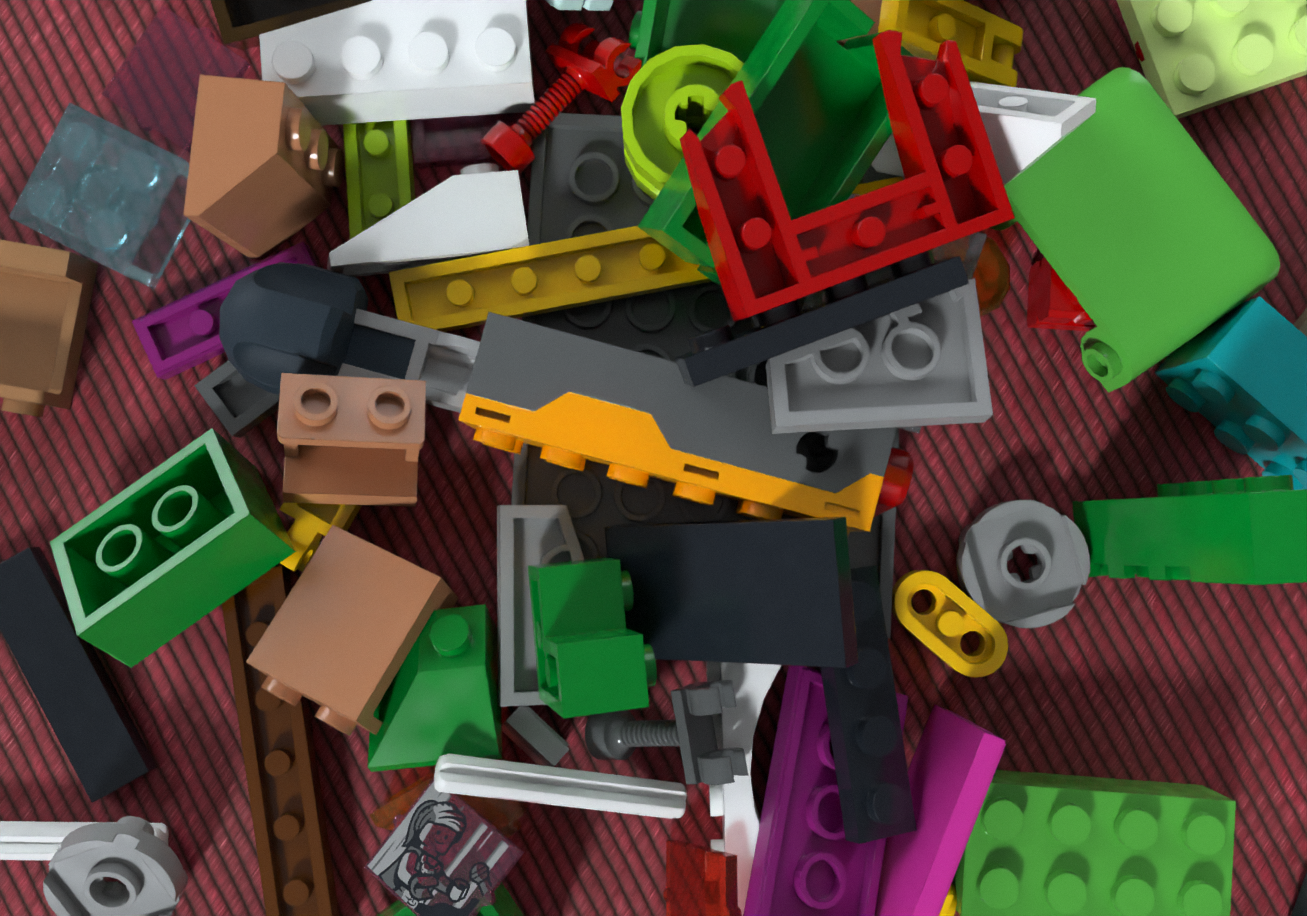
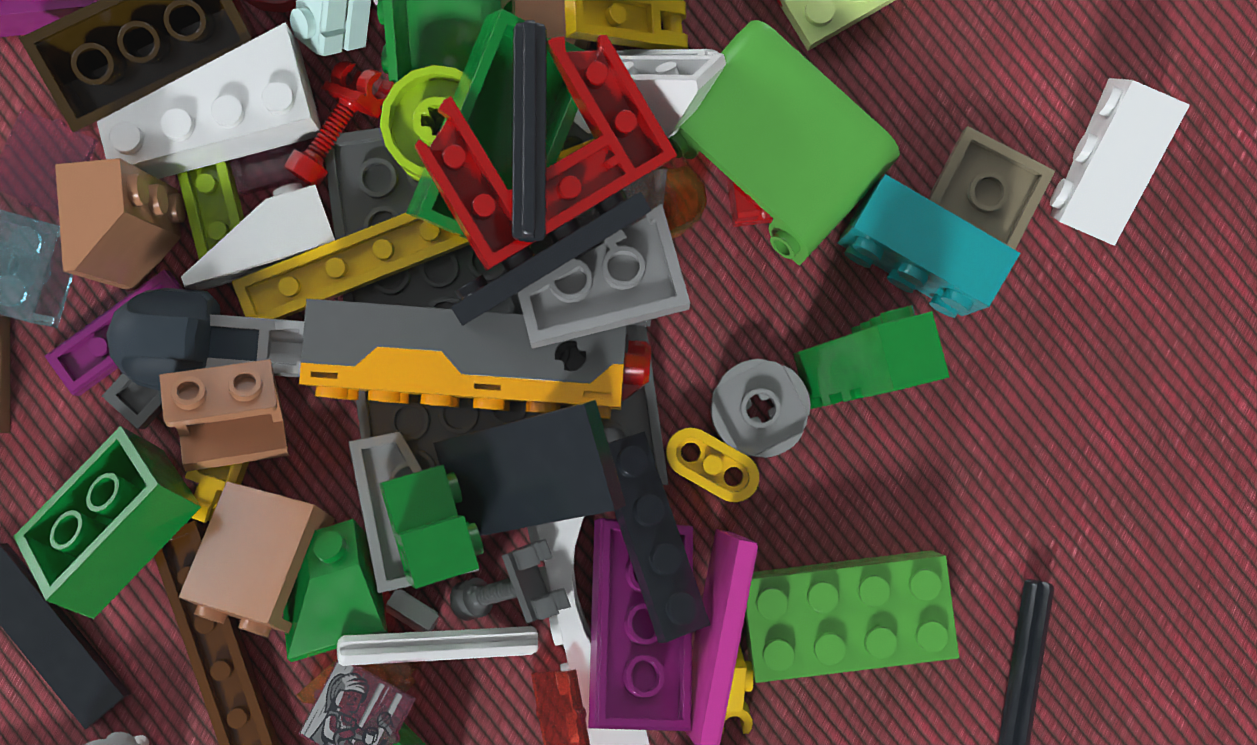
camera: 10 degrees left, 0 degrees up
none -> black axle [512,20,547,242]

